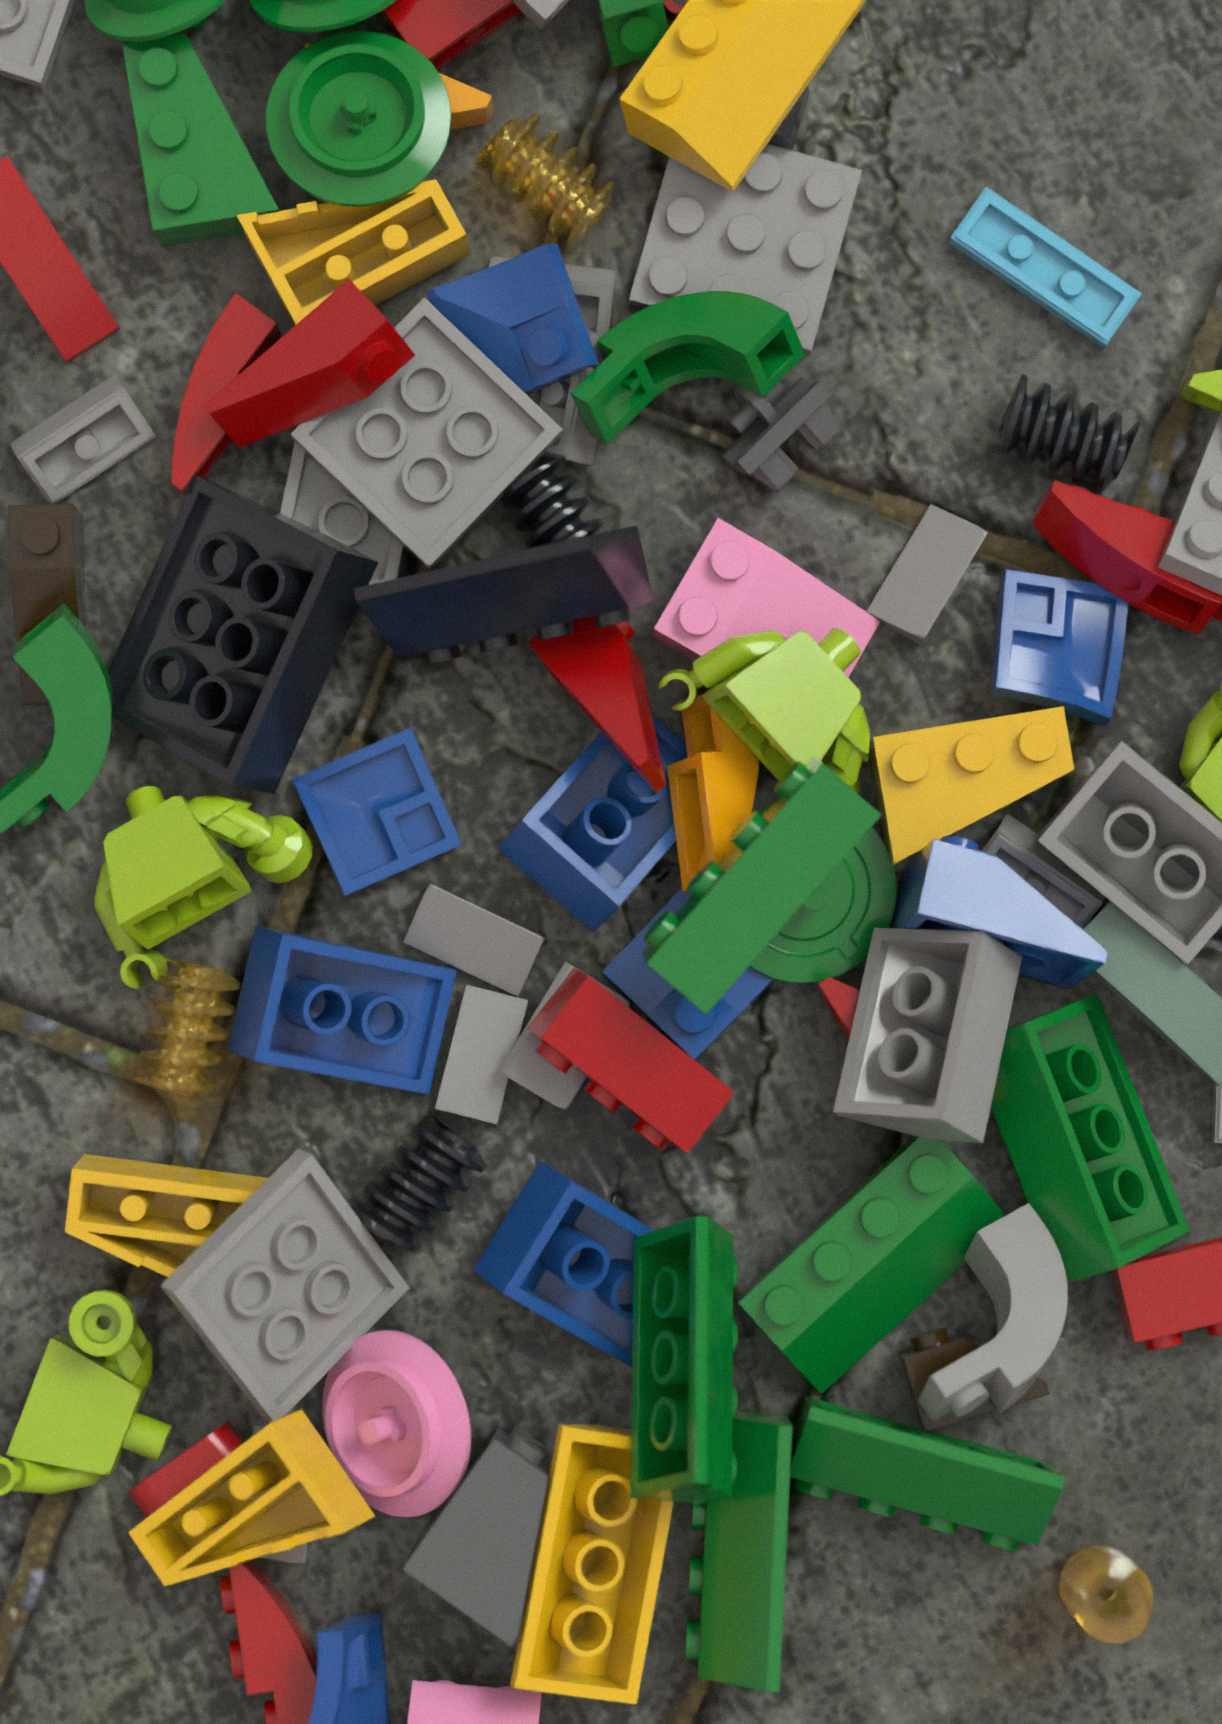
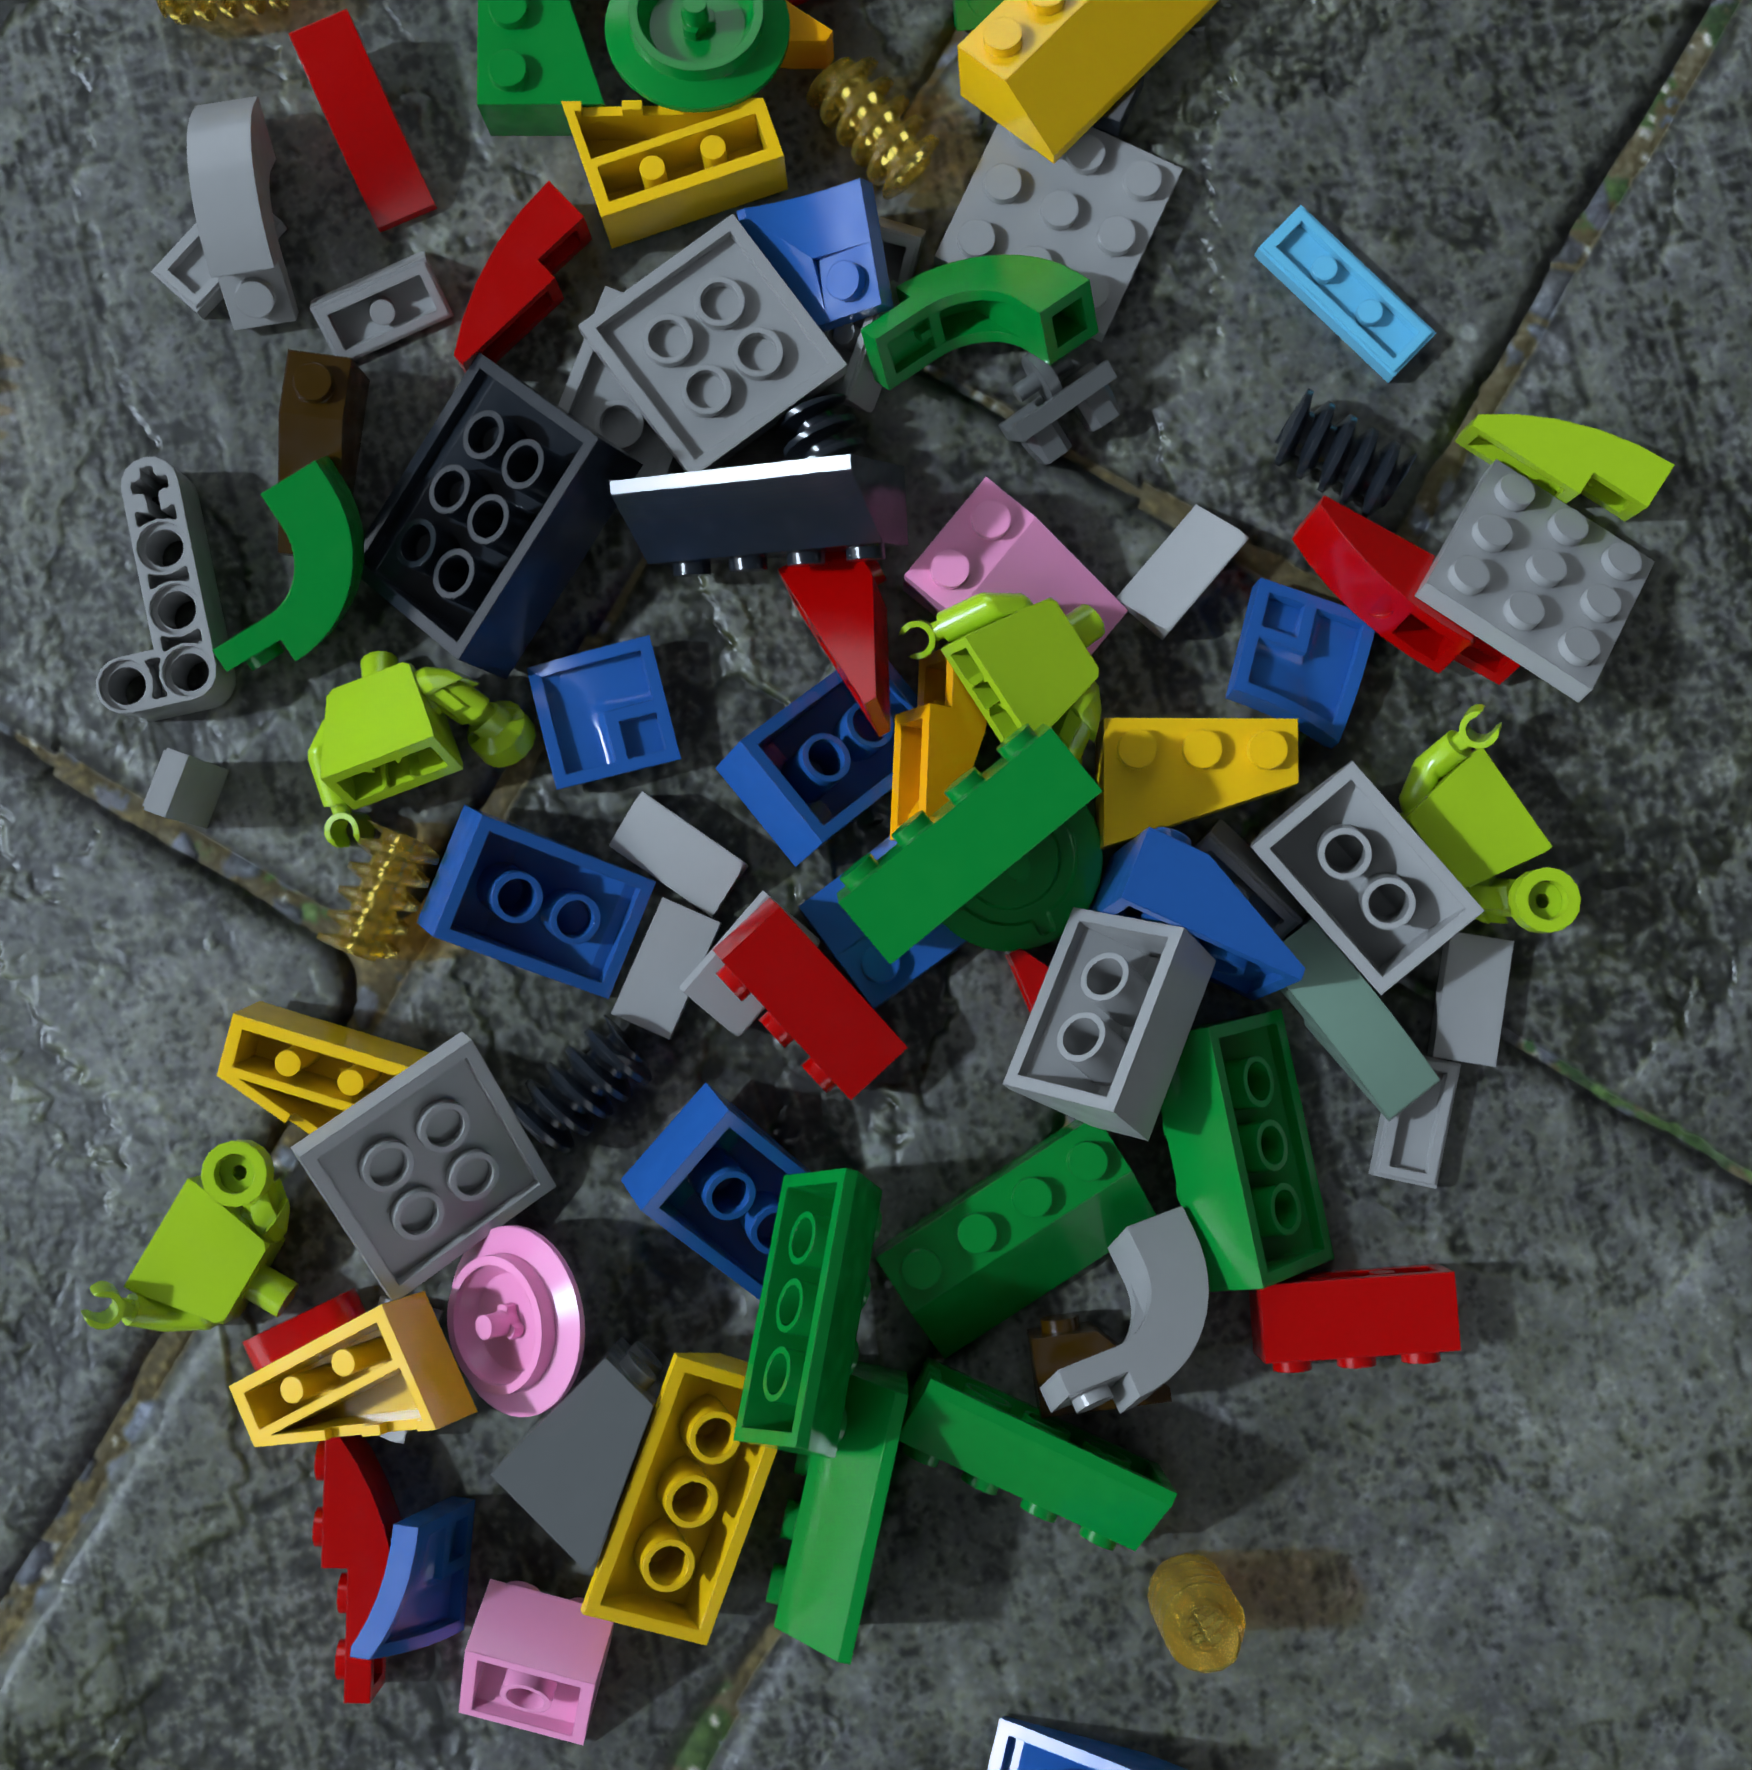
camera: 10 degrees right, 0 degrees up
red slope [203,279,415,448] -> none

